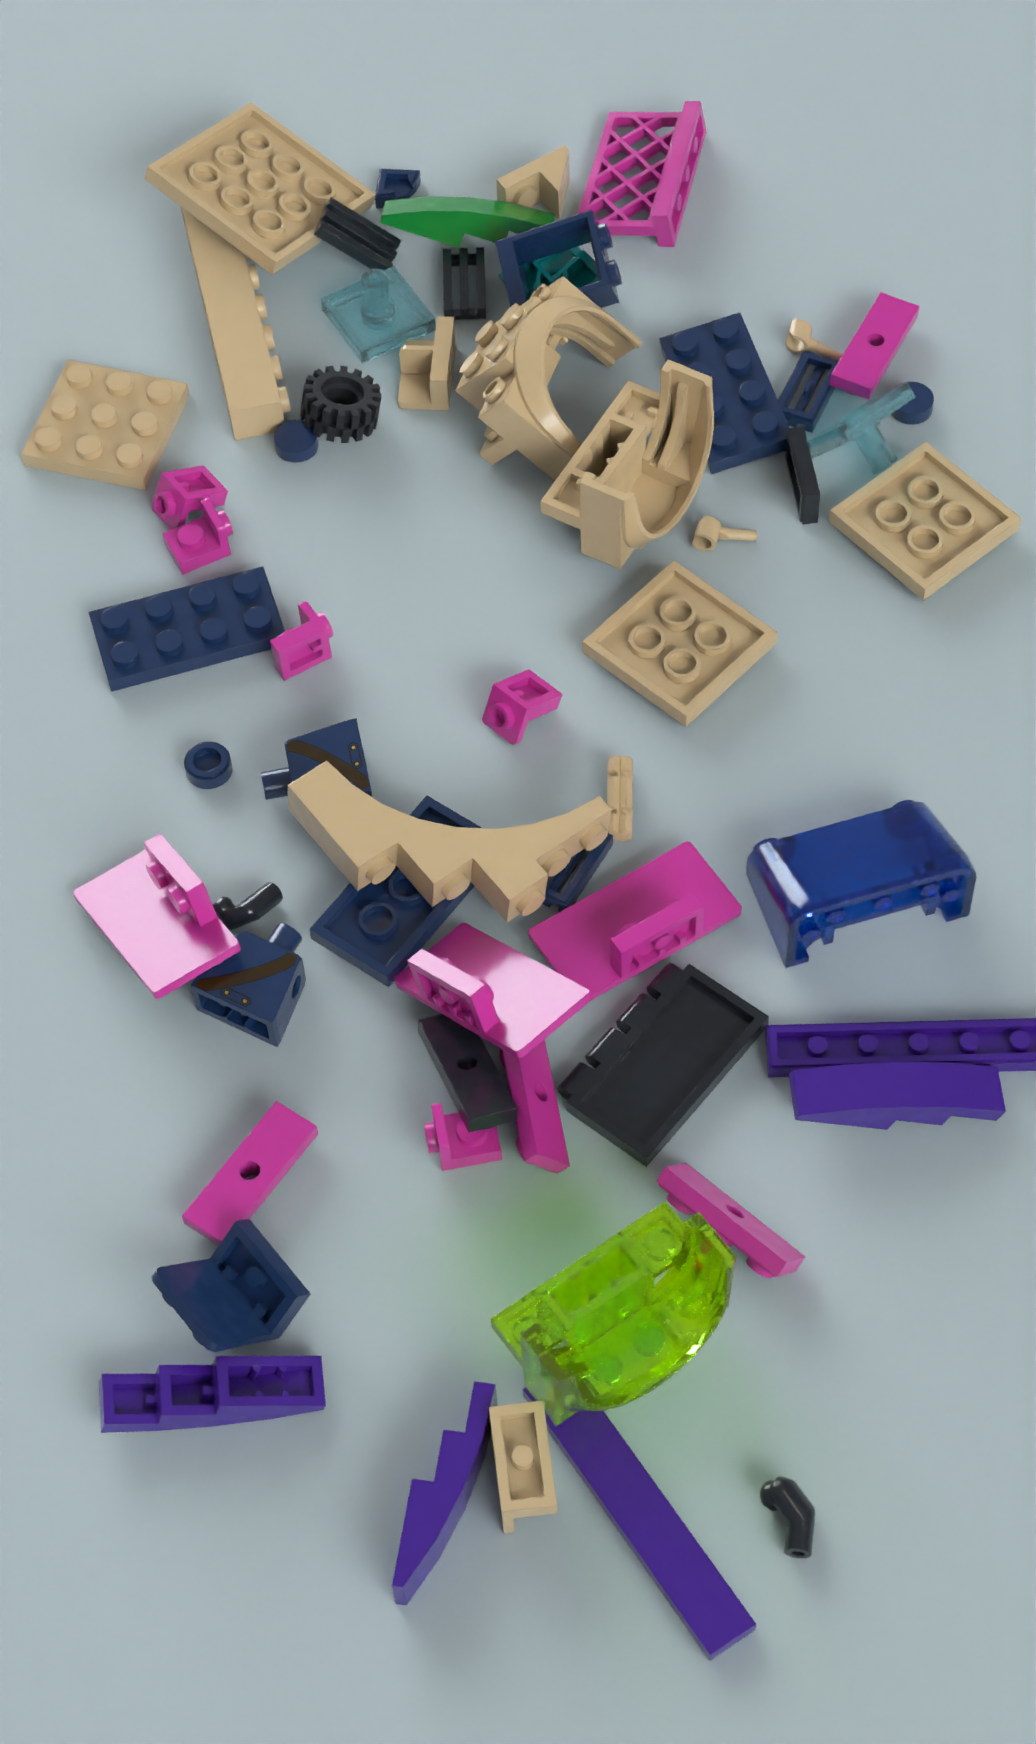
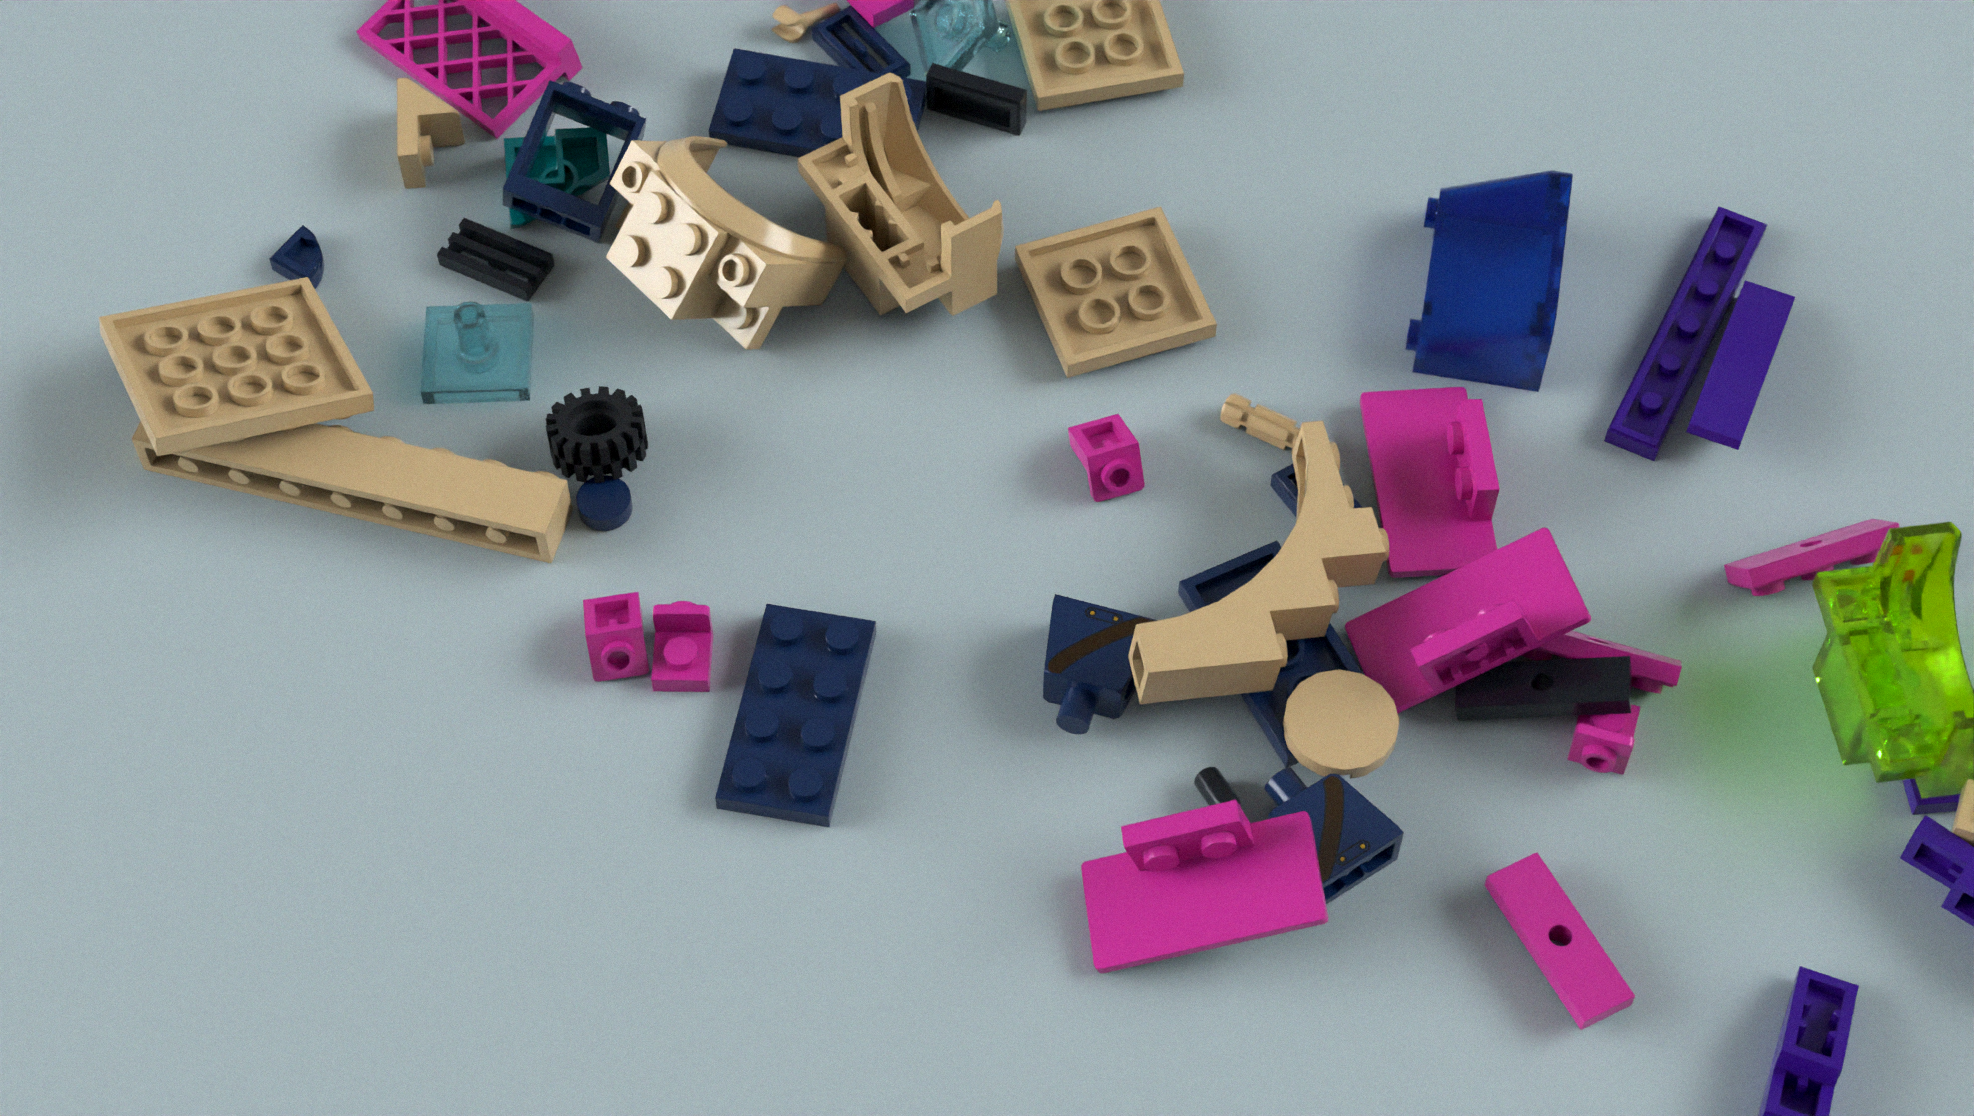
camera: 65 degrees left, 0 degrees up
tan plate [21,360,190,491] -> none
dark blue bracket [151,1219,311,1352] -> none
dark blue tile [184,742,233,789] -> none
dark pink bracket [270,600,333,681] -> none
black tile [314,197,401,277] -> none
green slope [380,196,555,248] -> none
tan panel [398,316,456,410] -> none
black hinge [557,963,769,1167] -> none
tan hand [692,516,757,552] -> none
none -> tan tile [1283,669,1400,778]

